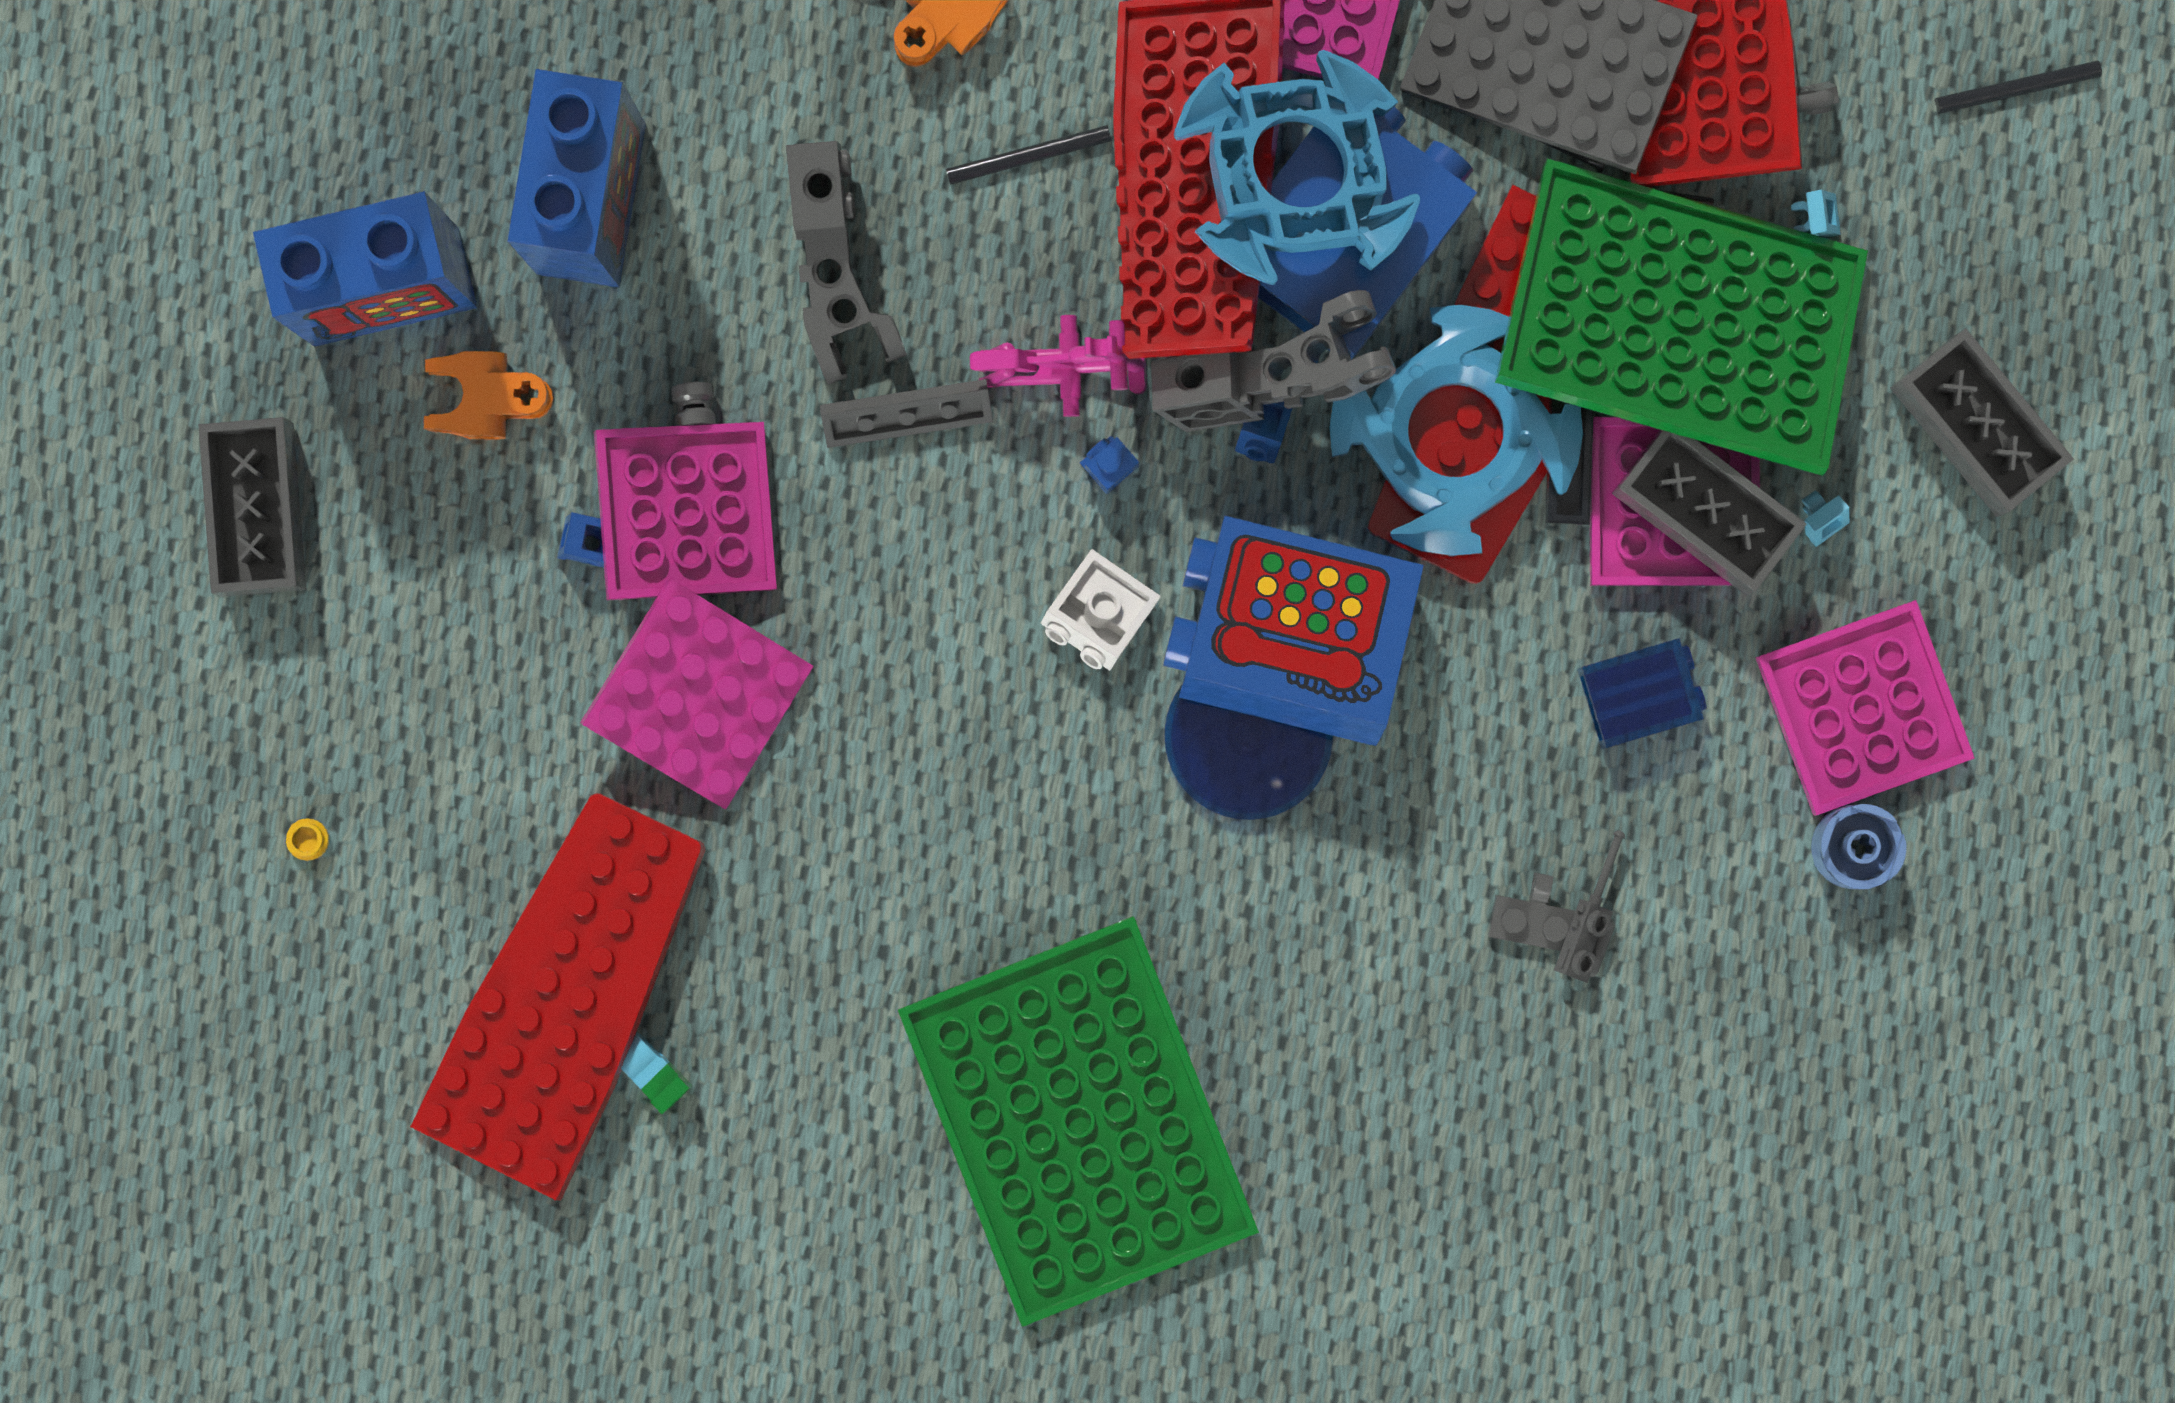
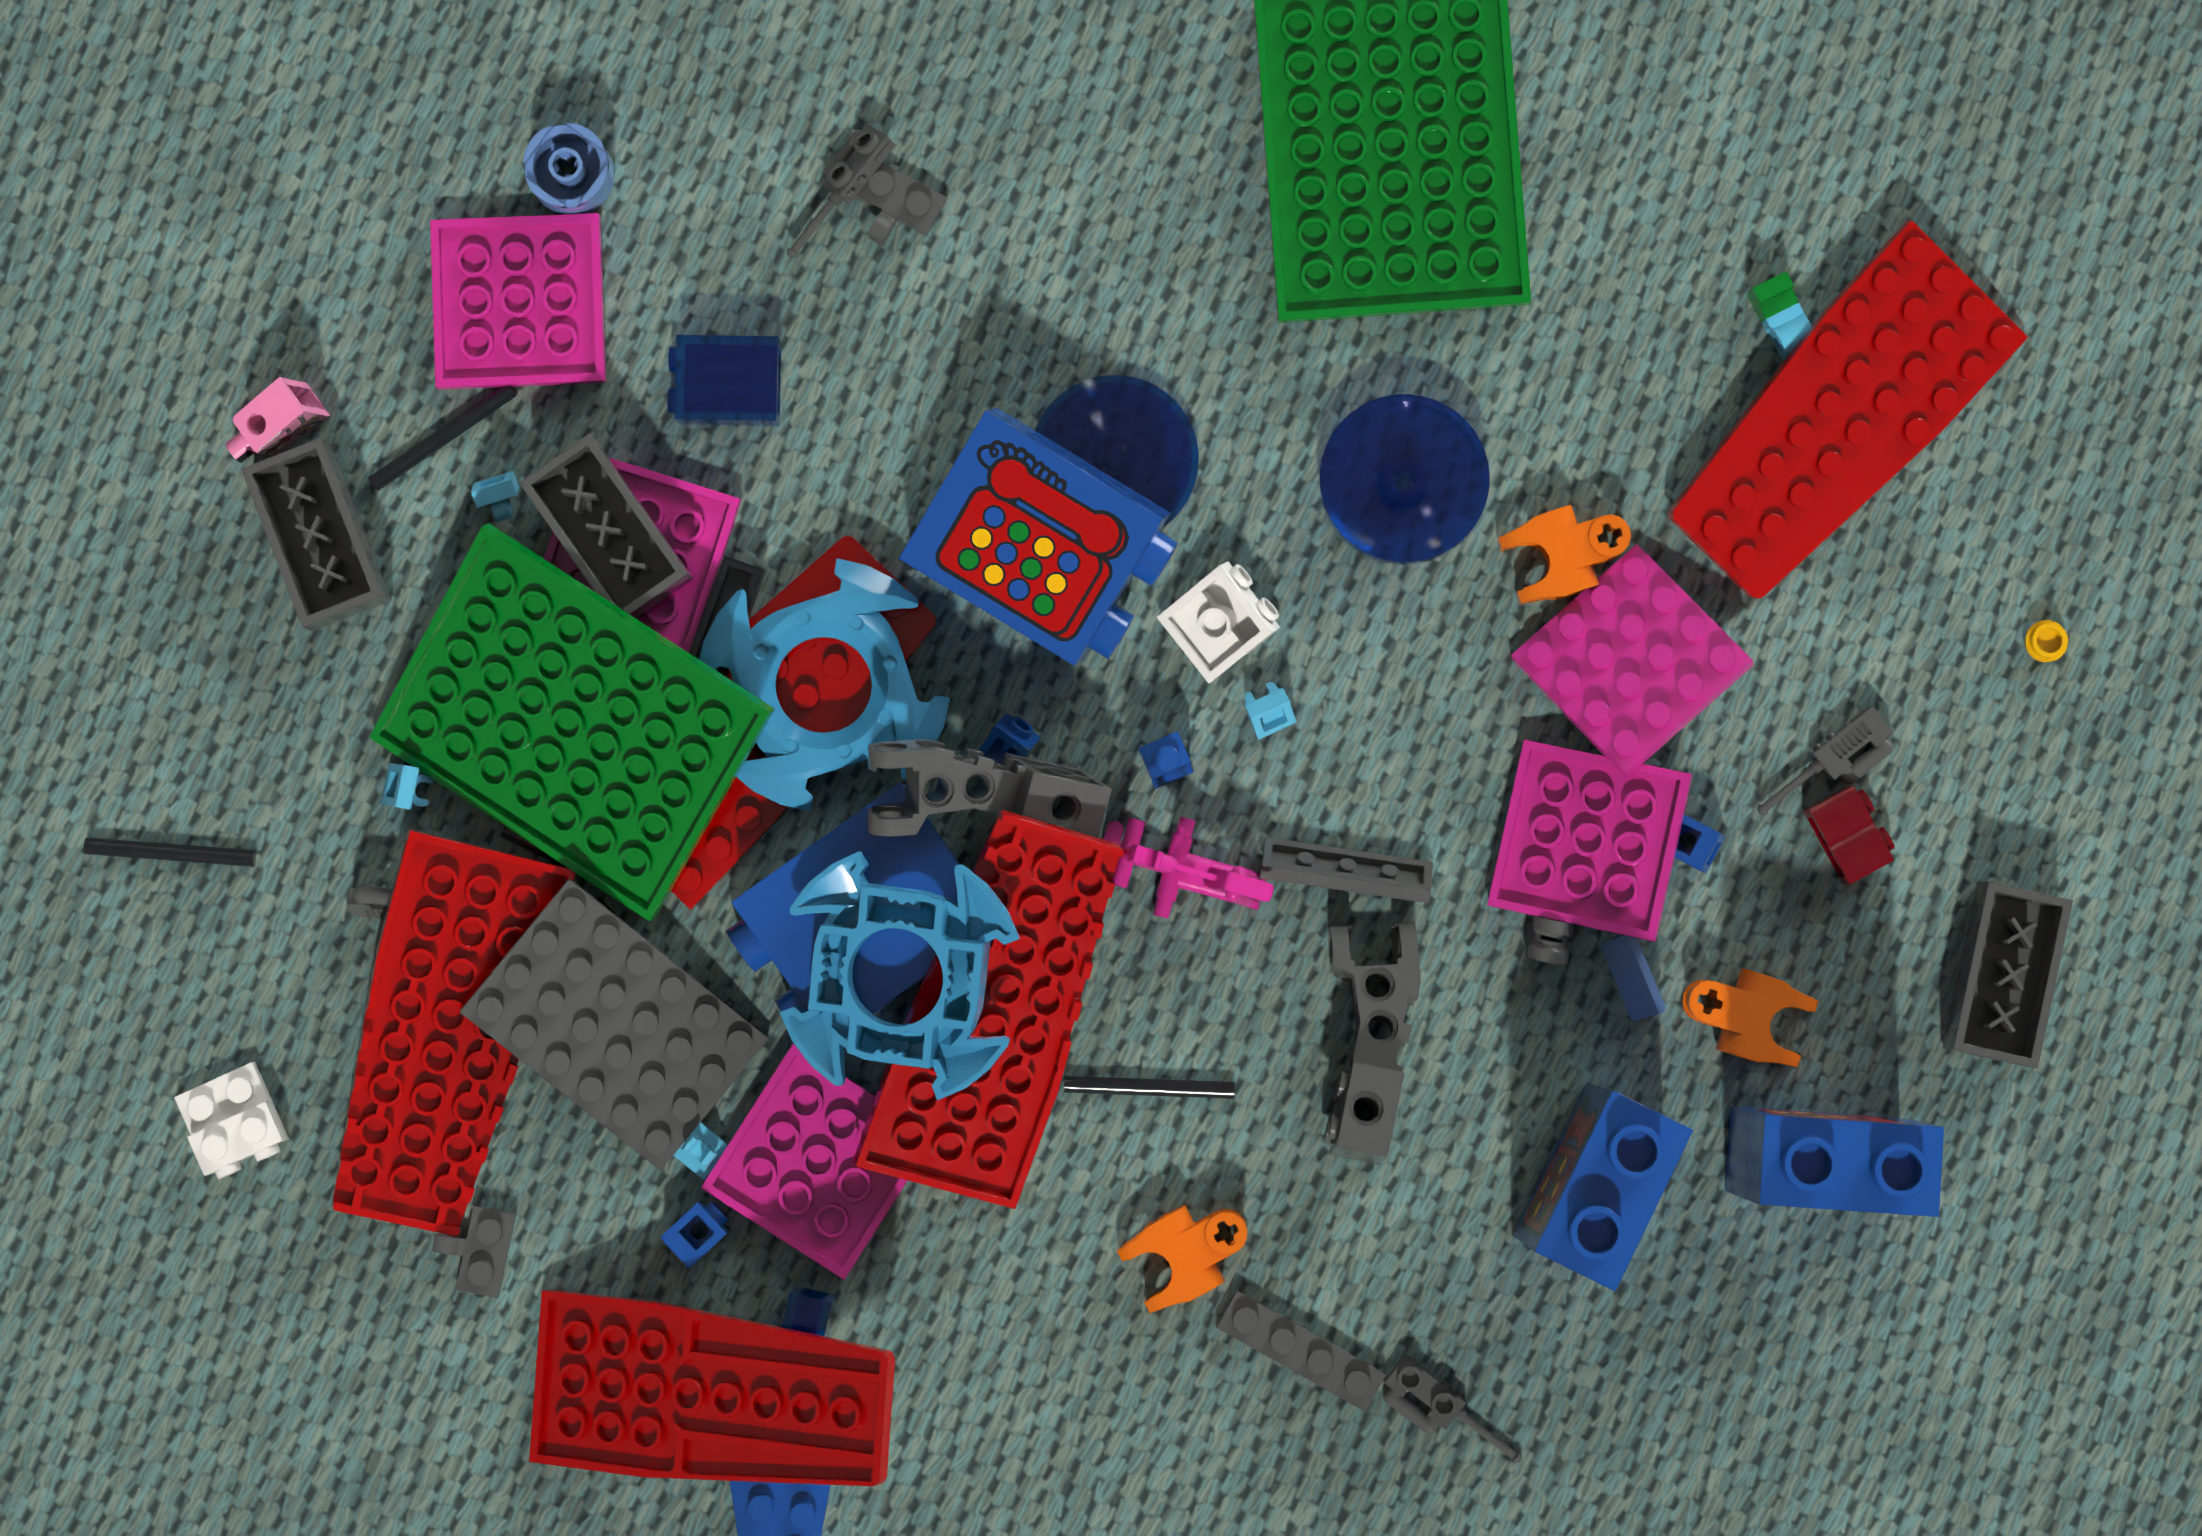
camera: 155 degrees left, 0 degrees up
none -> bright pink torso [225,377,331,463]
none -> black bar [368,386,517,491]
none -> medium azure tile [1244,682,1297,740]
none -> clear blue dish [1319,394,1490,565]
none -> orange piece [1497,505,1631,605]
none -> medium blue slope [1600,935,1666,1021]
none -> dark grey piece [1757,706,1894,815]
none -> dark red brick [1803,786,1895,885]

